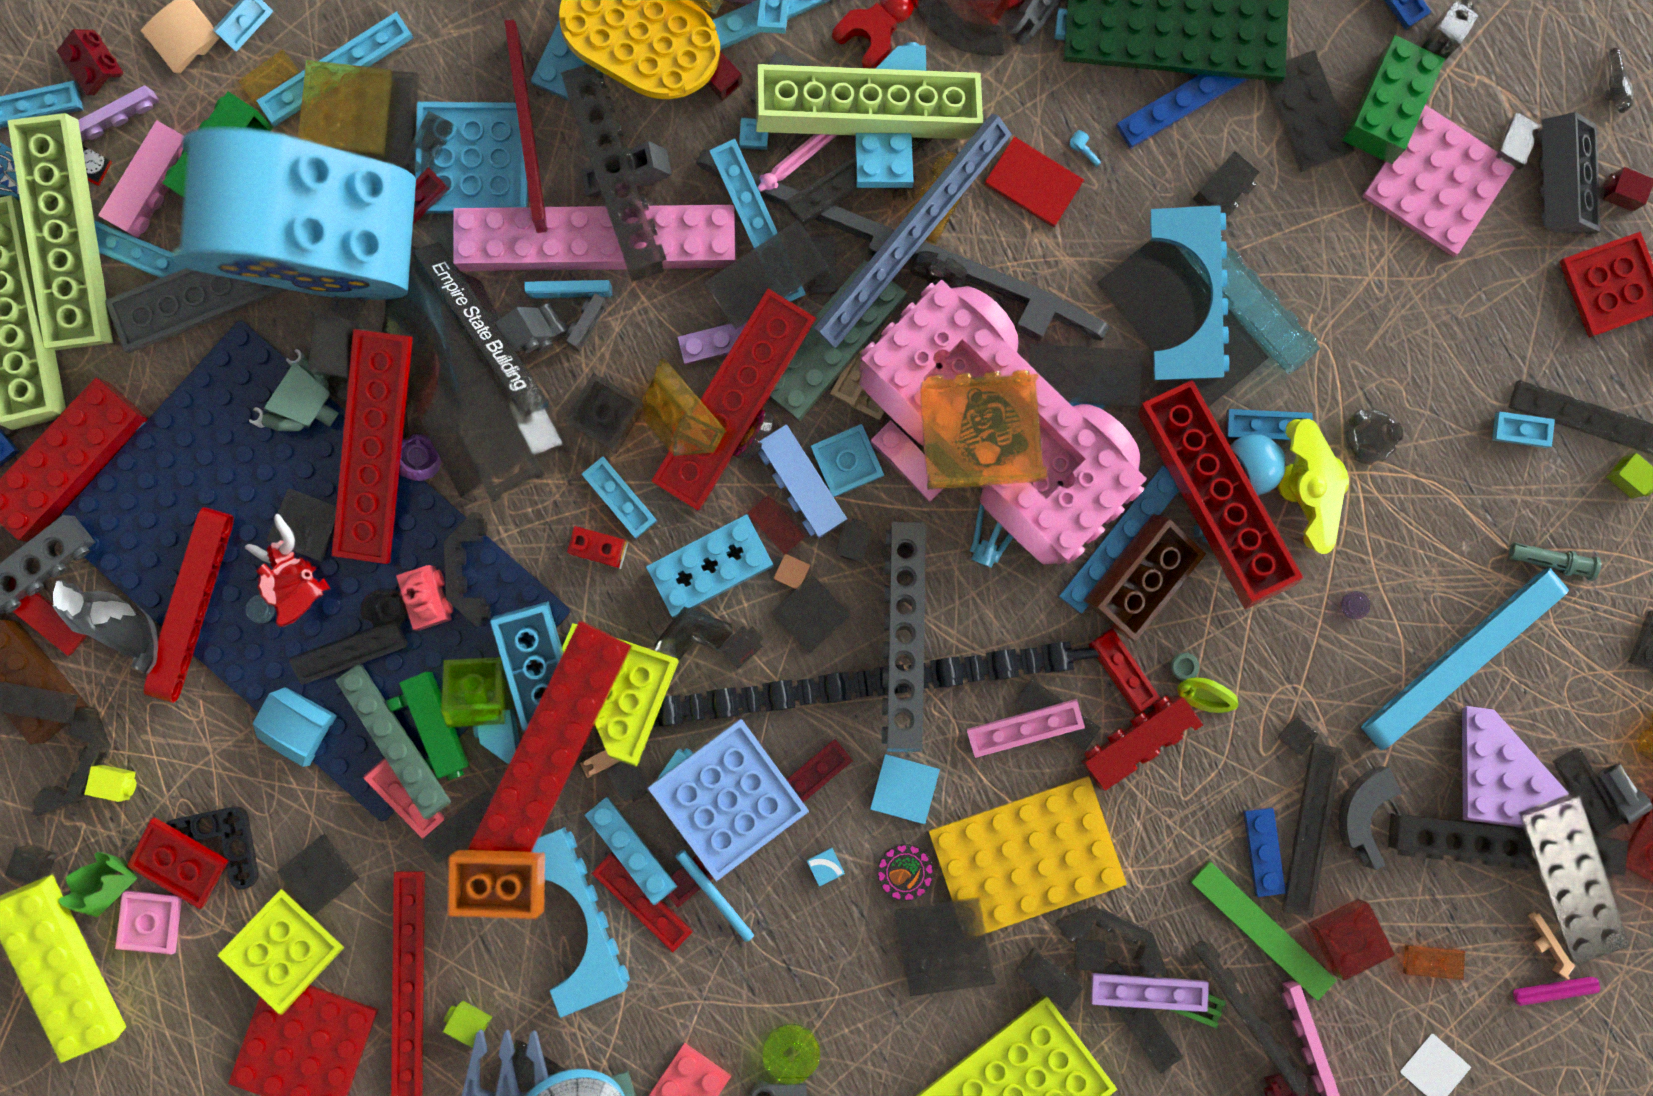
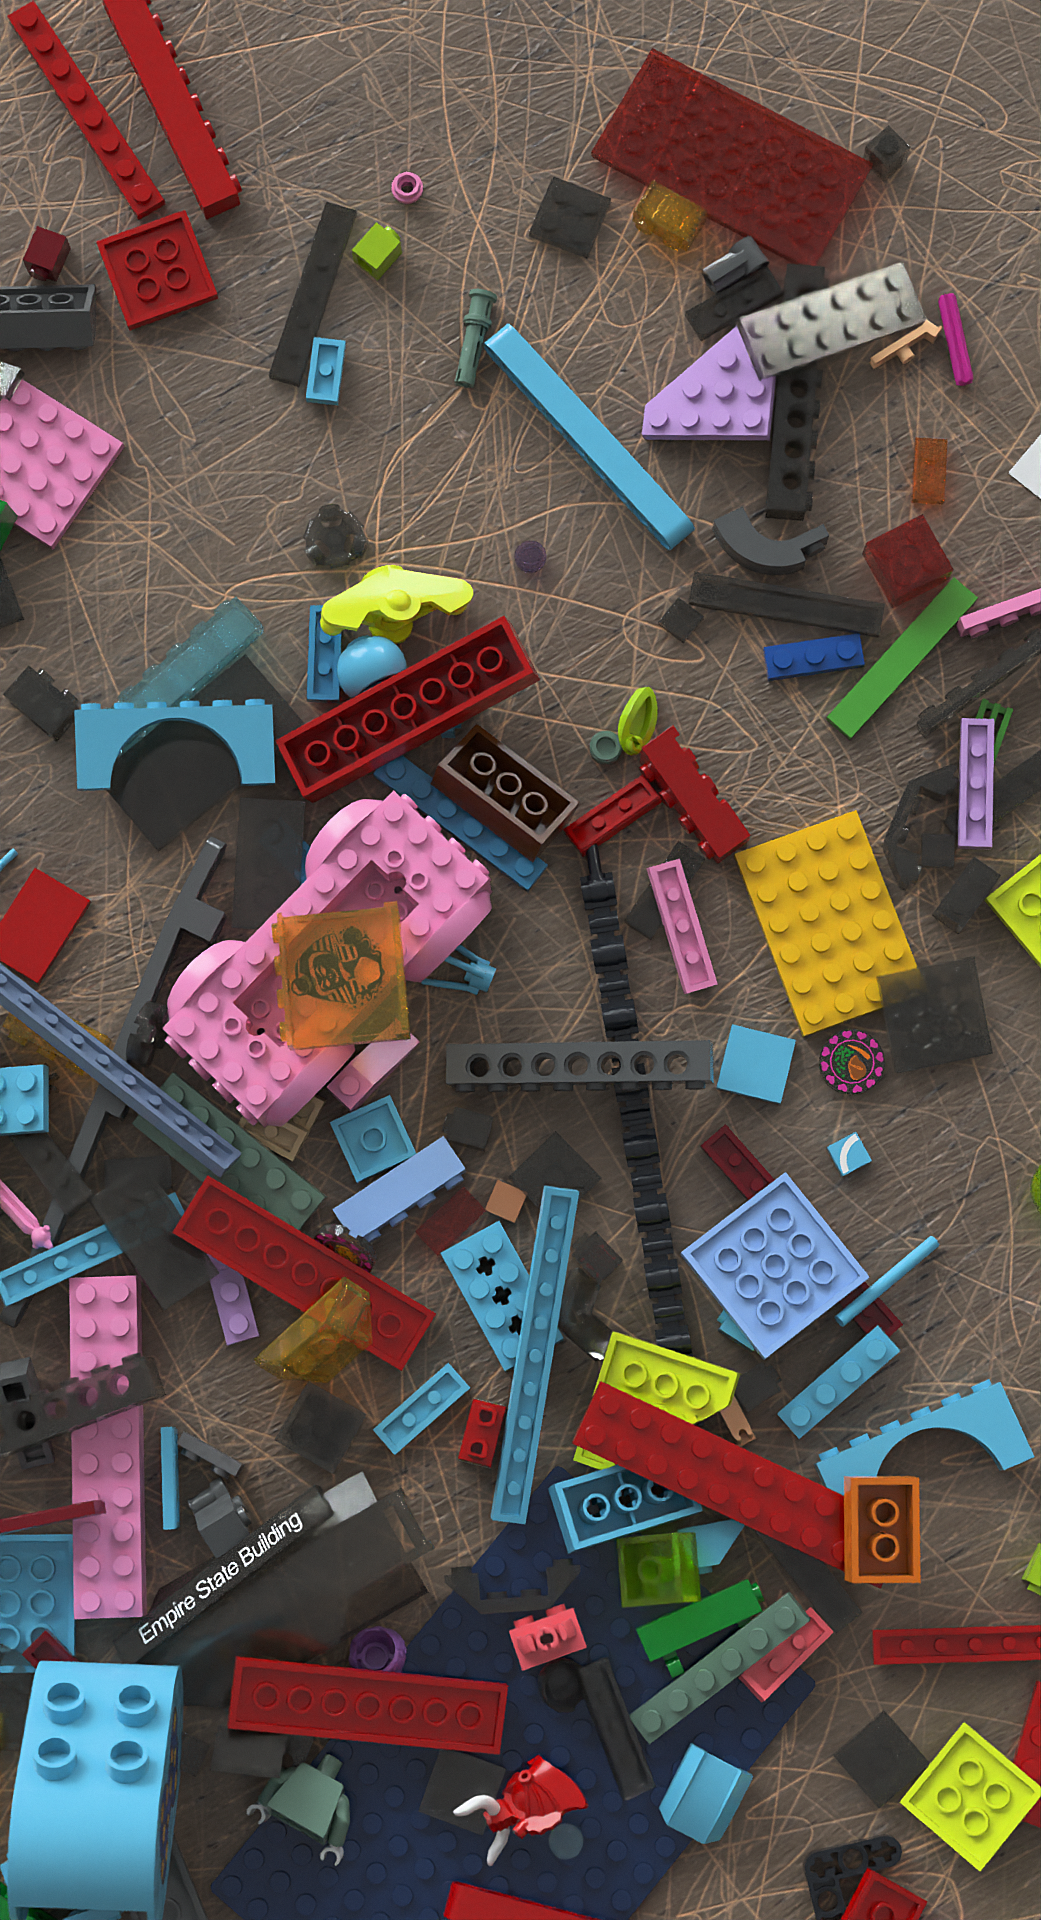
camera: 85 degrees left, 5 degrees down
red tile [591,852,693,953] -> none
none -> medium azure plate [490,1186,579,1524]

